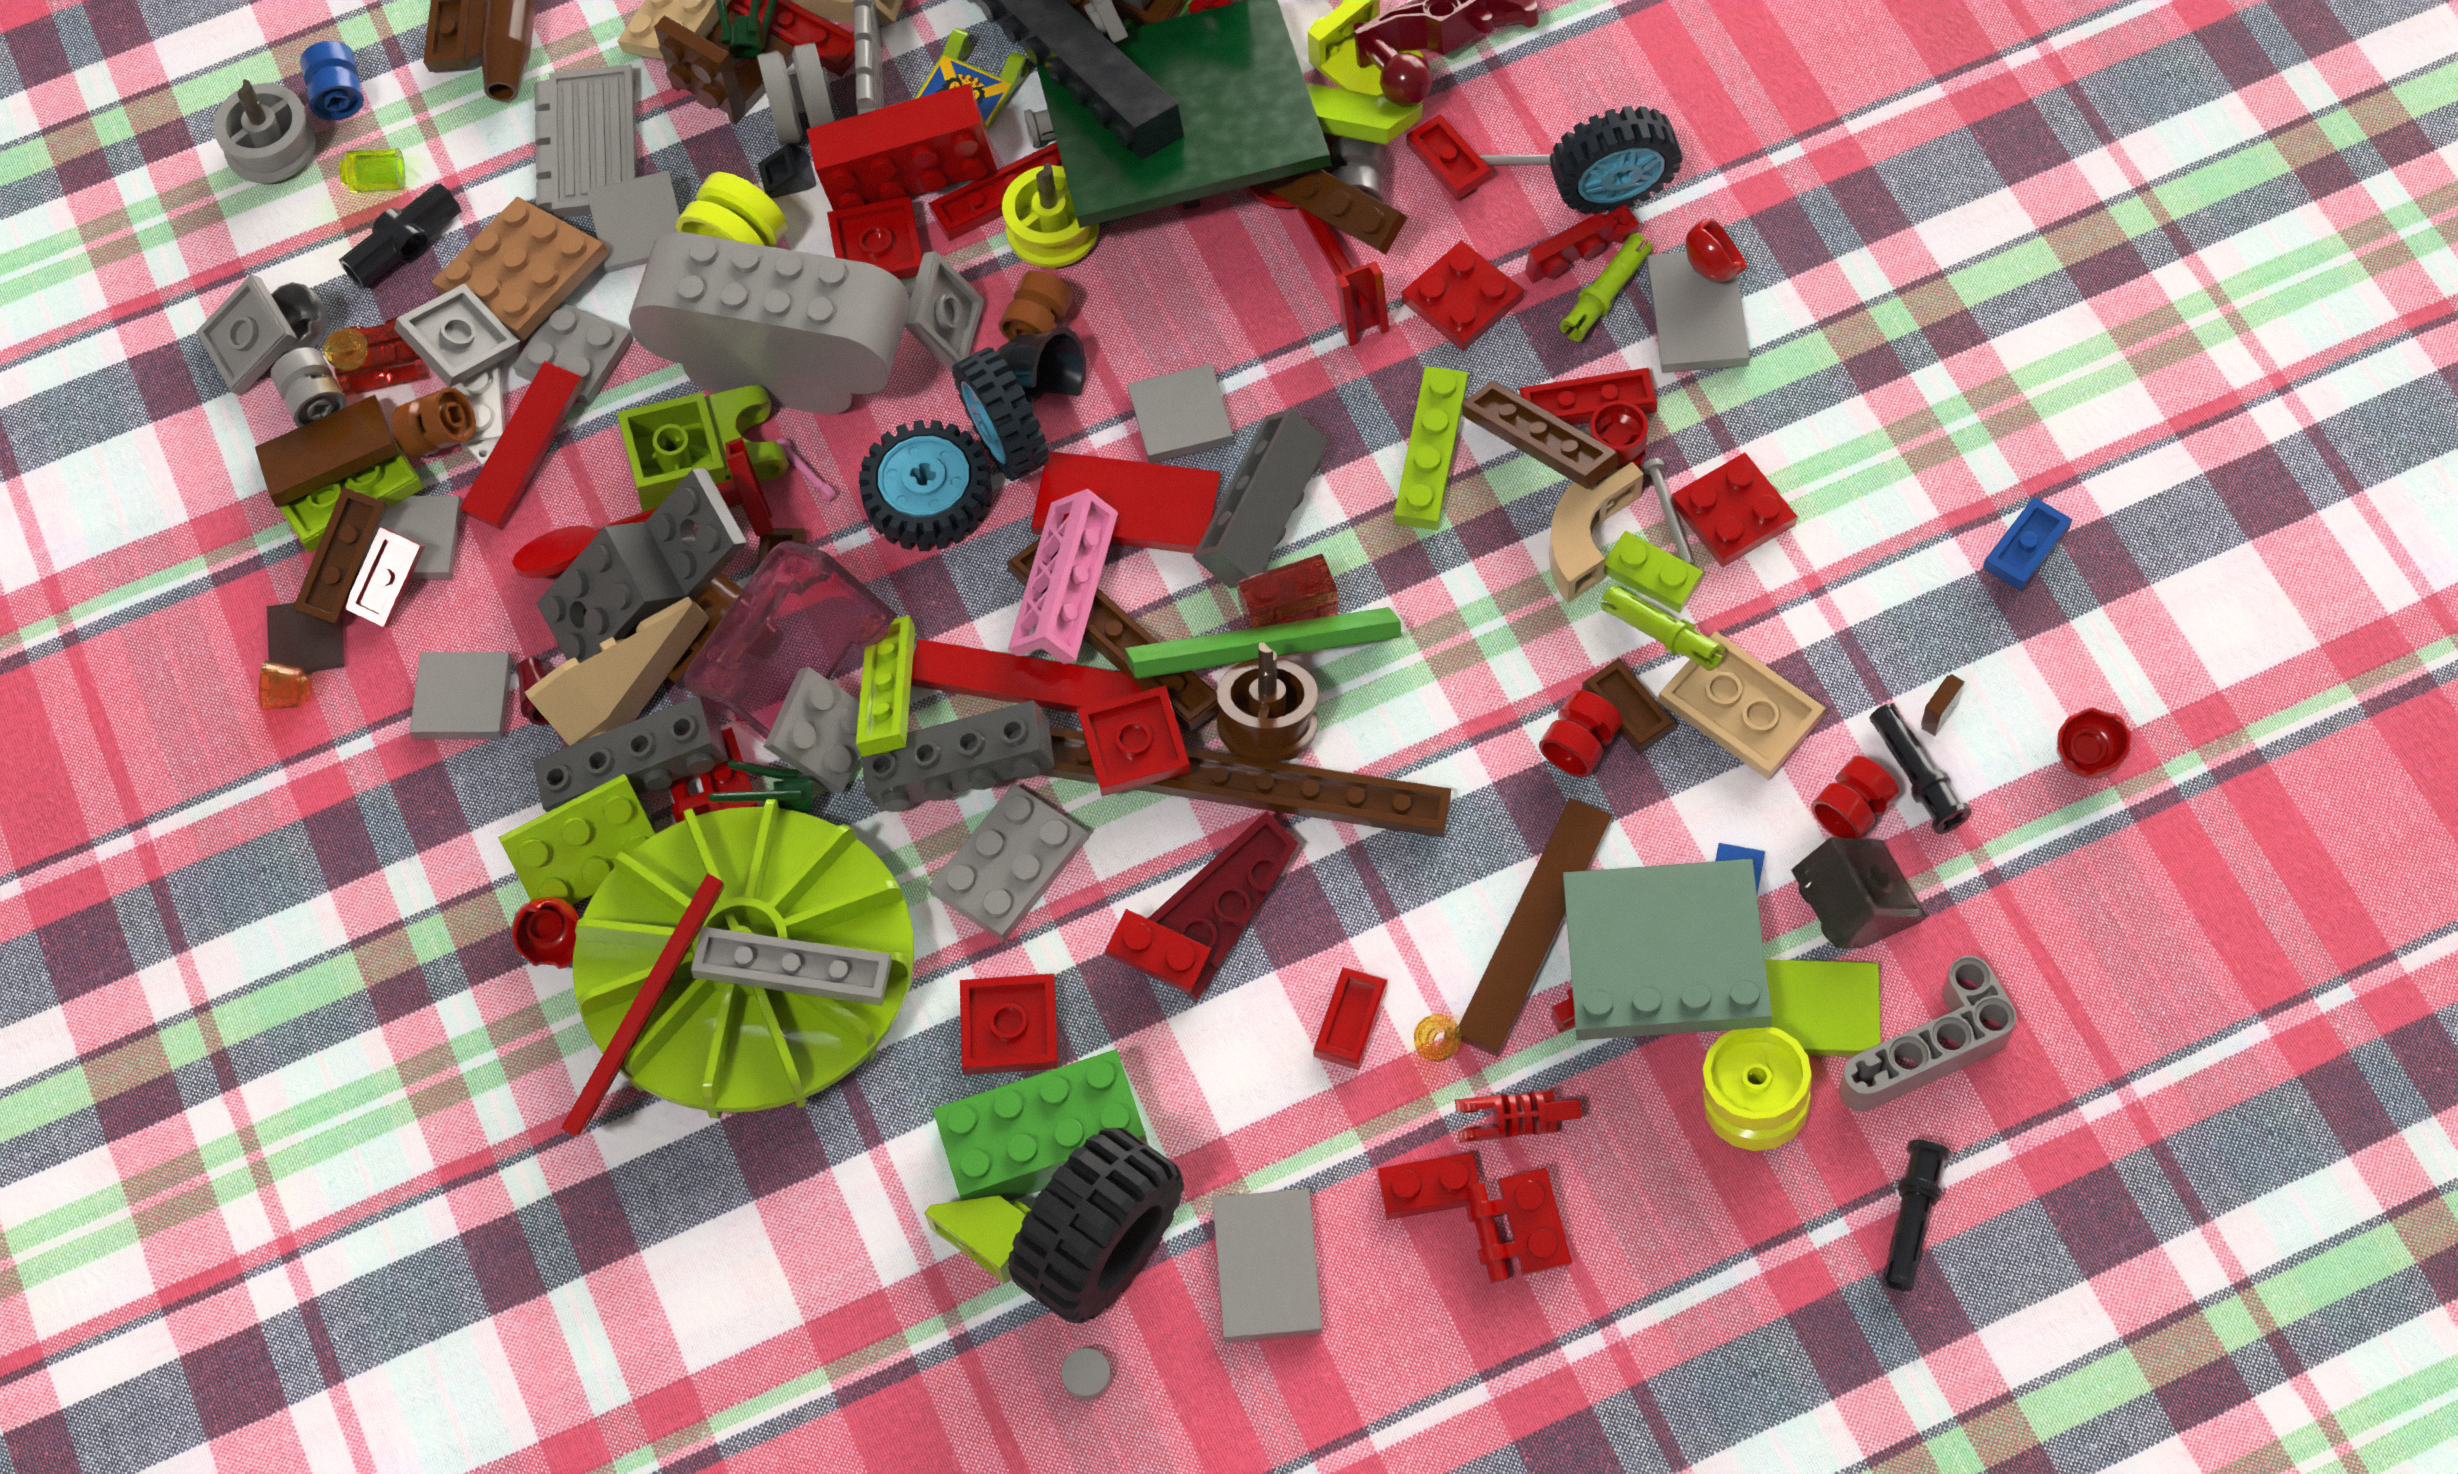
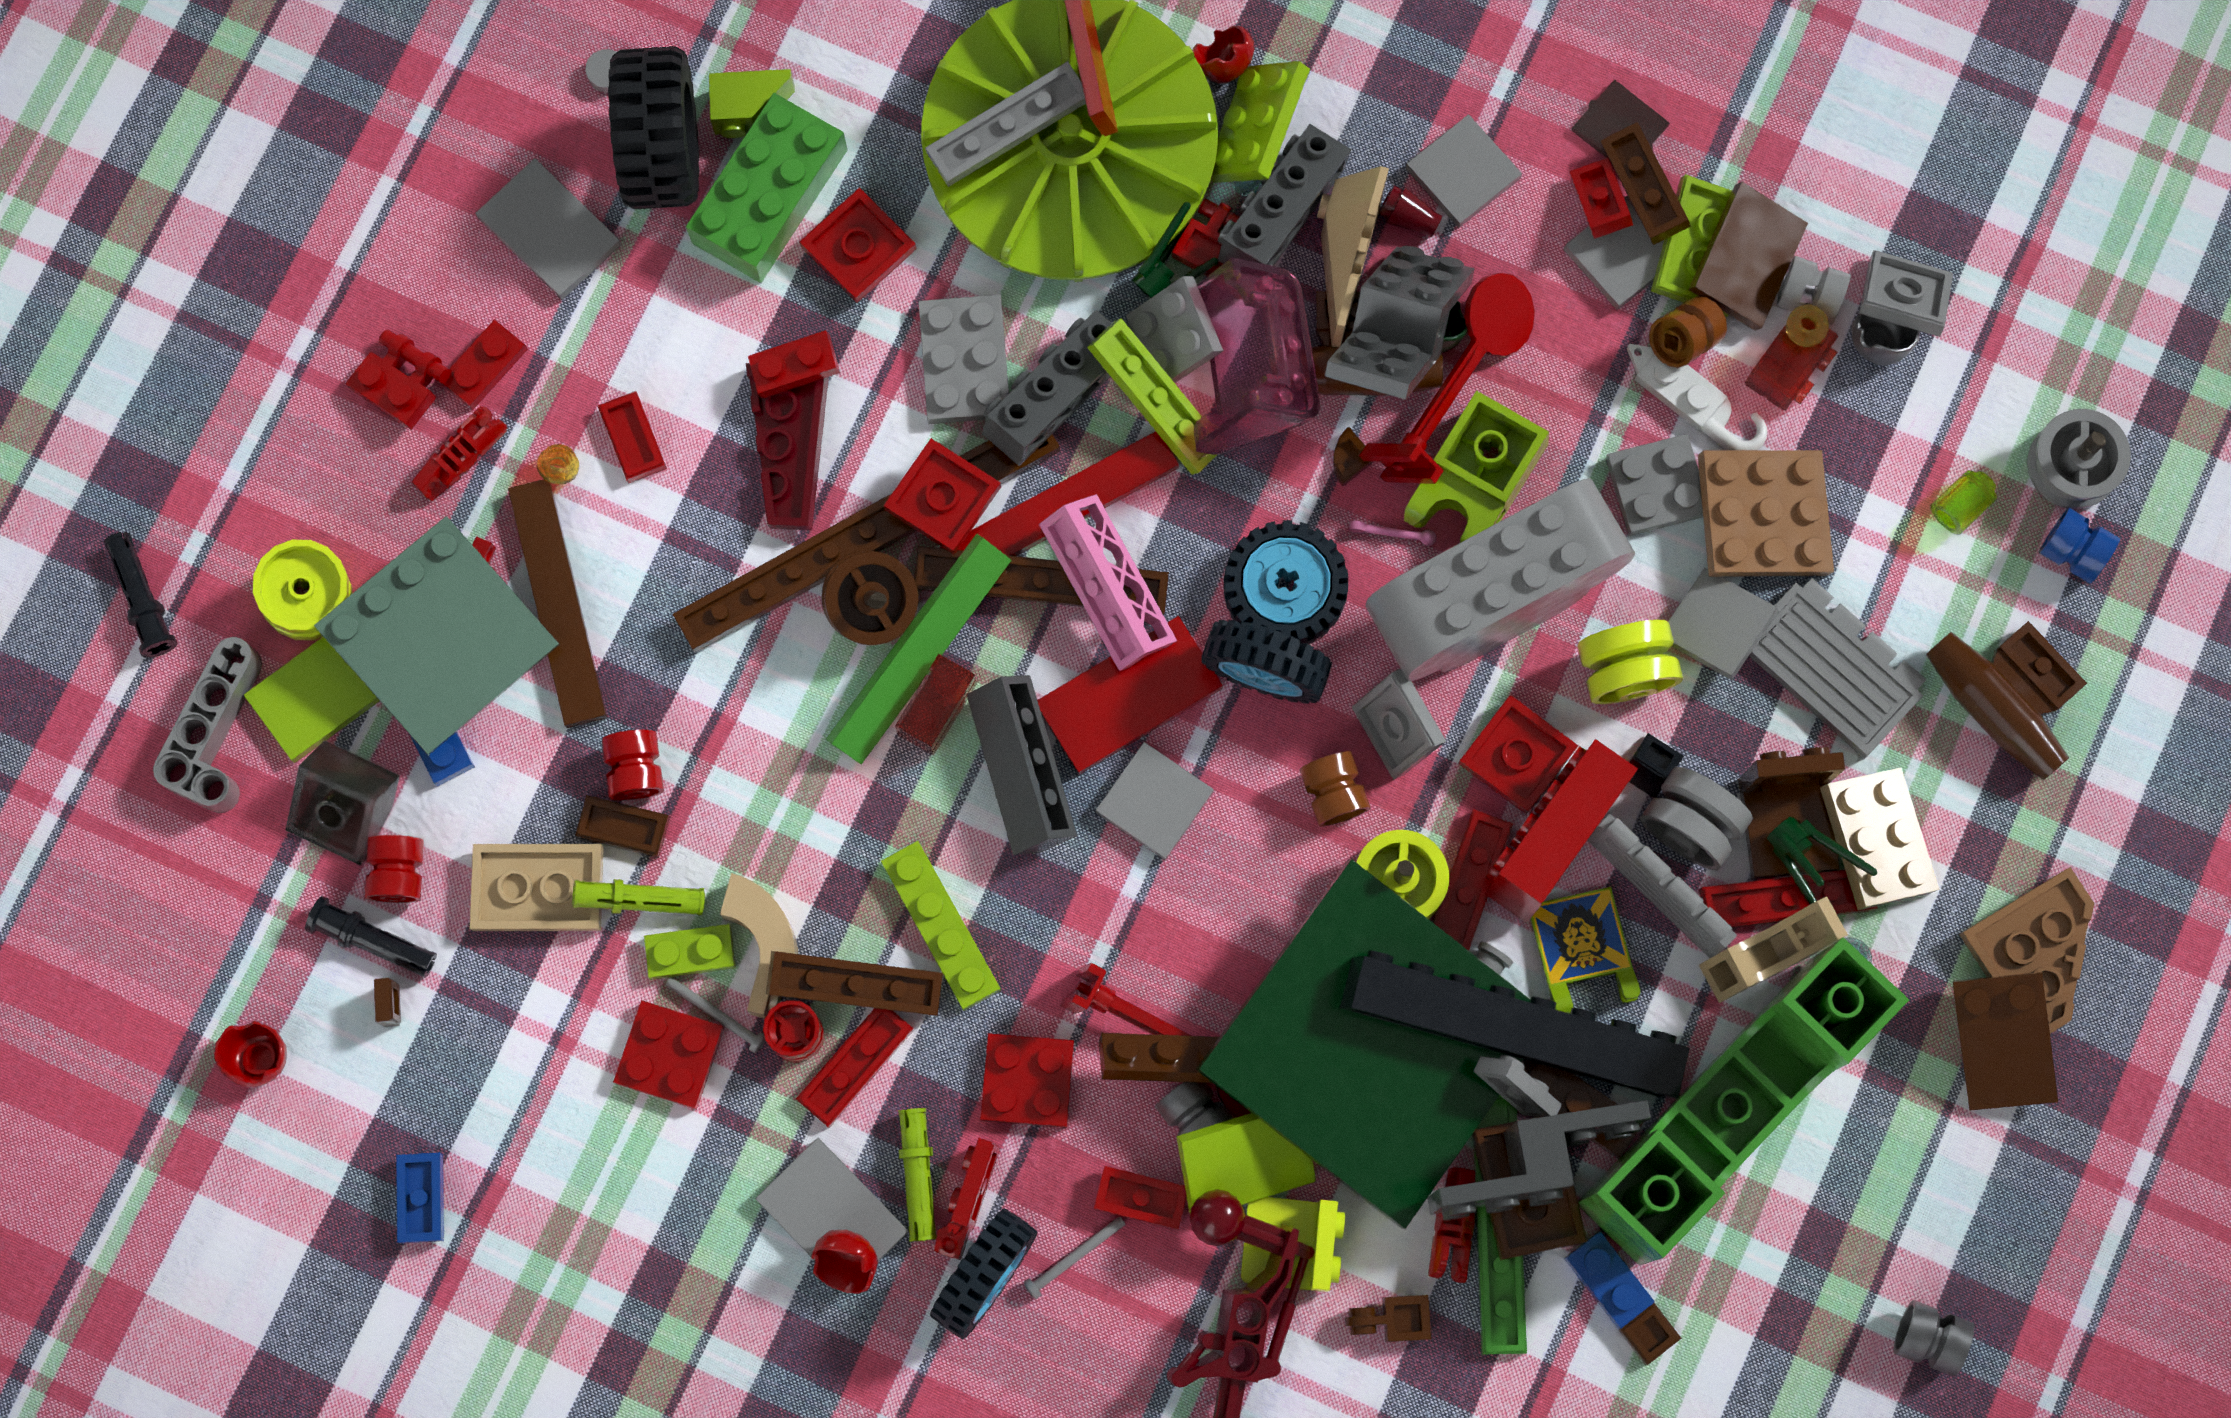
camera: 135 degrees right, 15 degrees up
clear orange hat [259,660,312,710] -> none
black piece [339,183,462,288] -> none
light grey plate [394,284,520,388] -> none
red tile [460,360,585,530] -> none
black helmet [997,327,1086,405] -> none

